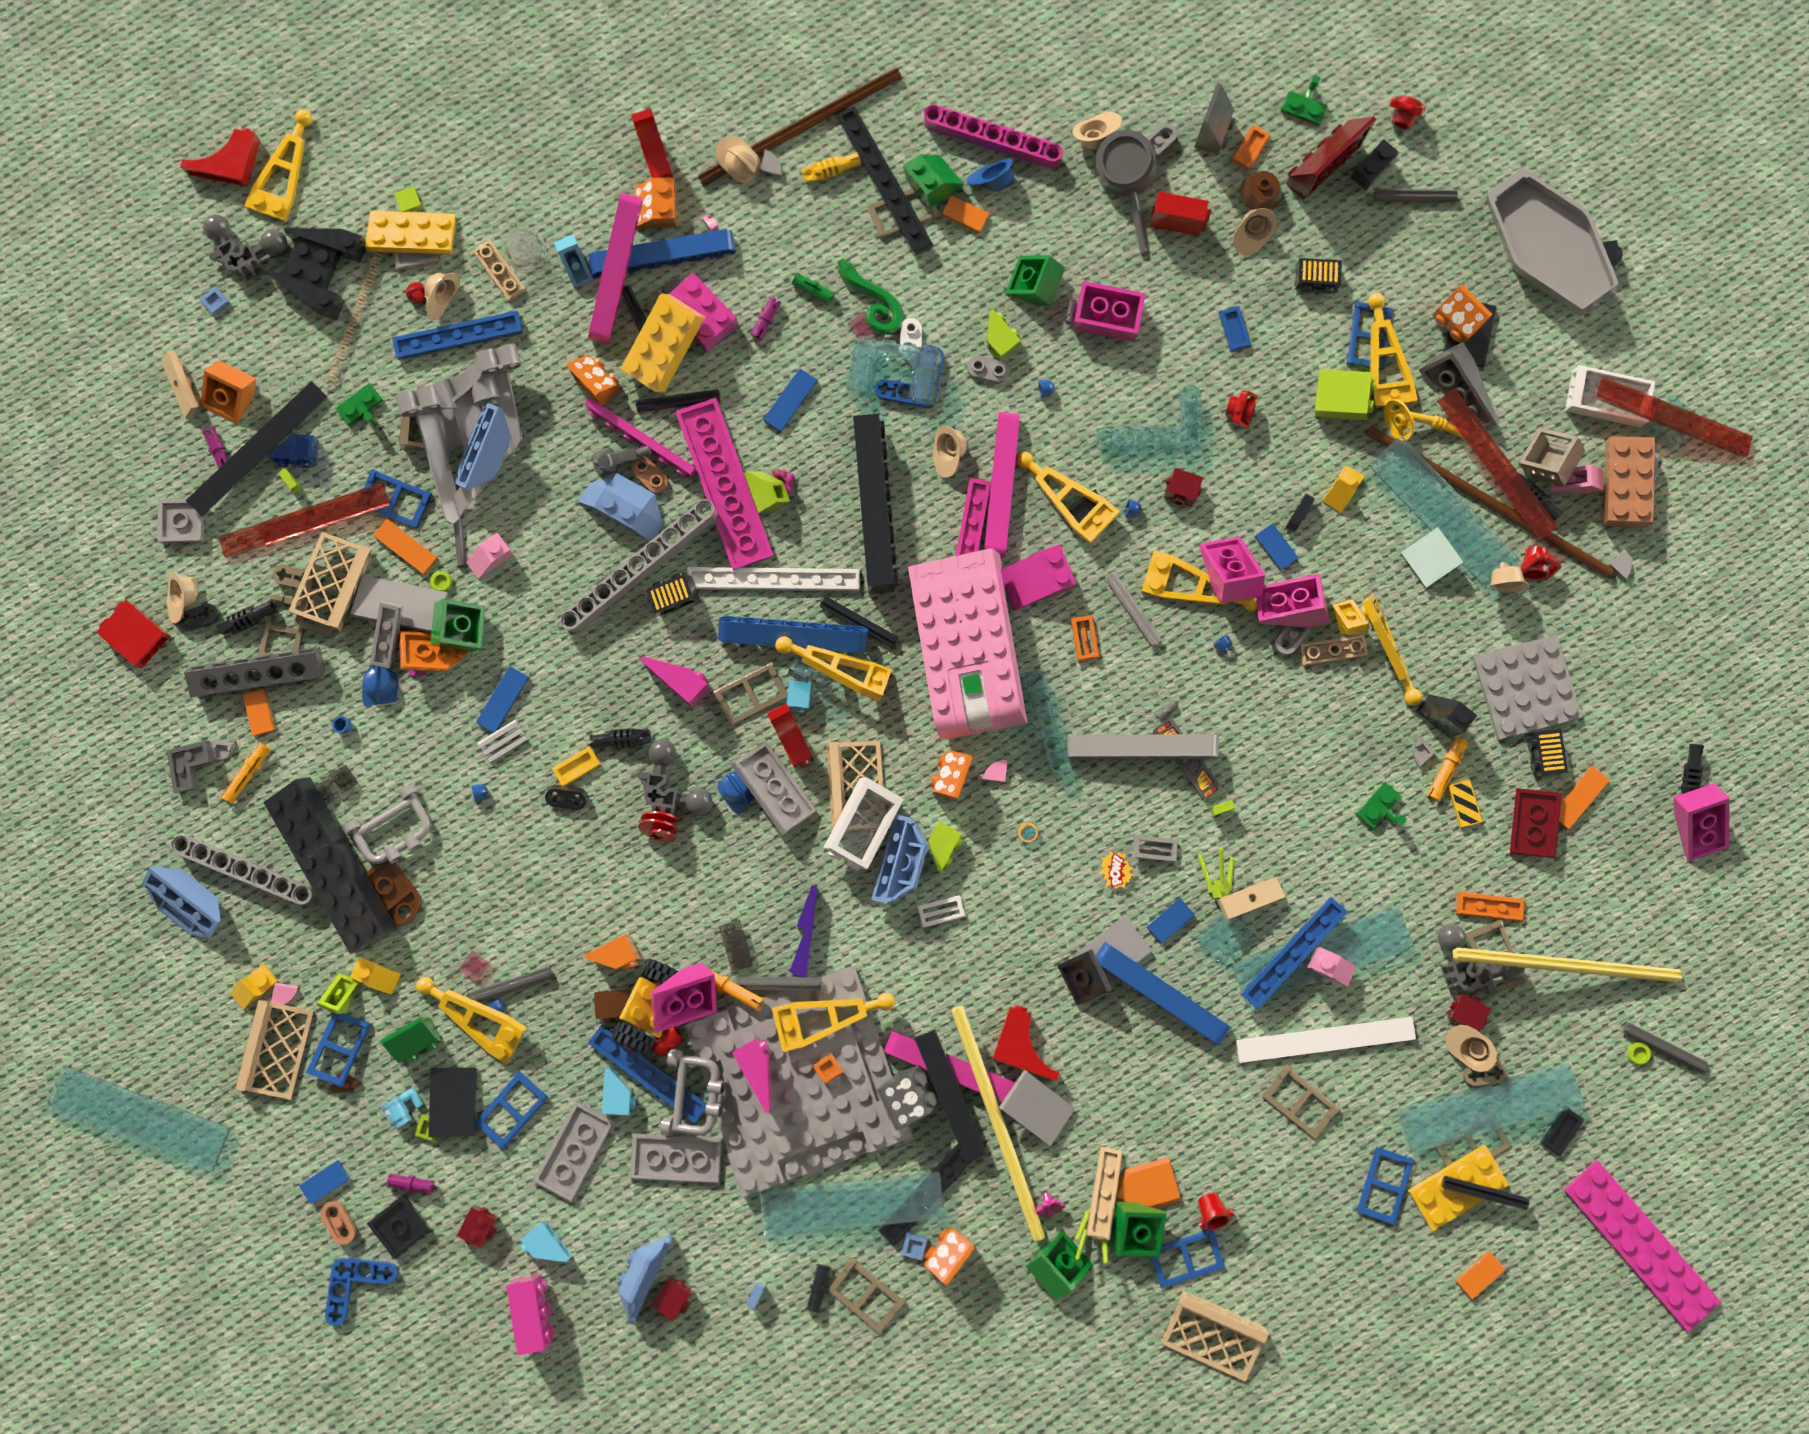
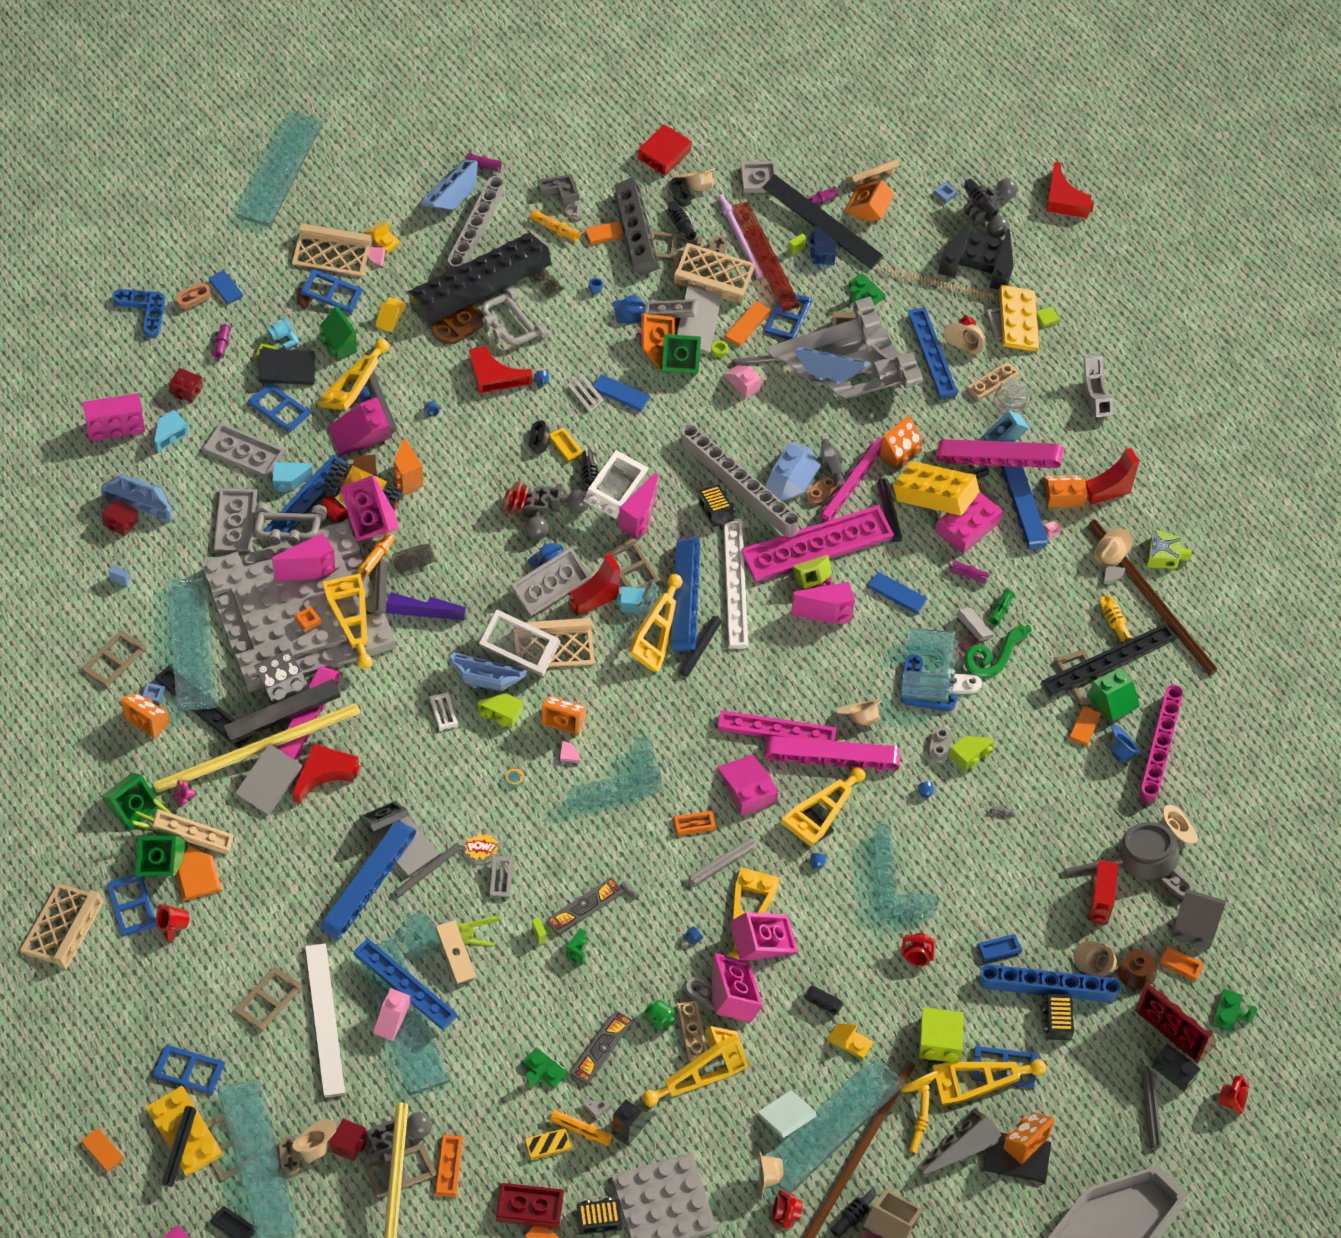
camera: 85 degrees right, 25 degrees down
yellow plate [244,110,312,222] -> none
lime slope [317,973,359,1014] -> none
black plate [367,1194,432,1259] -> none
clear pink tile [459,950,491,981] -> none
black pin [806,1264,831,1313] -> none
black brick [853,414,898,594] -> none
bright pink piece [908,548,1028,740] -> none
green slope [1005,255,1065,306] -> none
light grey beam [1066,734,1219,760] -> none
dark pink brick [1072,281,1146,342] -> none
blue tile [1147,898,1195,944] -> none
dark red head [1163,468,1203,507] -> none
blue tile [1255,523,1299,571] -> none
clear red tile [1437,388,1558,540] -> none
none -> dark pink slope [328,397,392,456]
none -> dark grey piece [394,844,460,898]
none -> blue hinge [424,401,440,417]
none -> magenta pin [465,153,502,172]
none -> red arch [469,346,533,394]
none -> green bracket [566,928,588,965]
none -> tile [570,1010,633,1086]
none -> white window [584,450,649,519]
none -> green head [644,1000,676,1030]
none -> lavender bar [717,195,763,279]
none -> dark pink slope [791,582,855,624]
none -> light grey tile [956,607,994,641]
none -> black hinge [964,178,999,218]
none -> blue beam [978,965,1121,1002]
none -> light grey arch [1082,354,1114,417]
none -> lime torso [1147,529,1192,568]

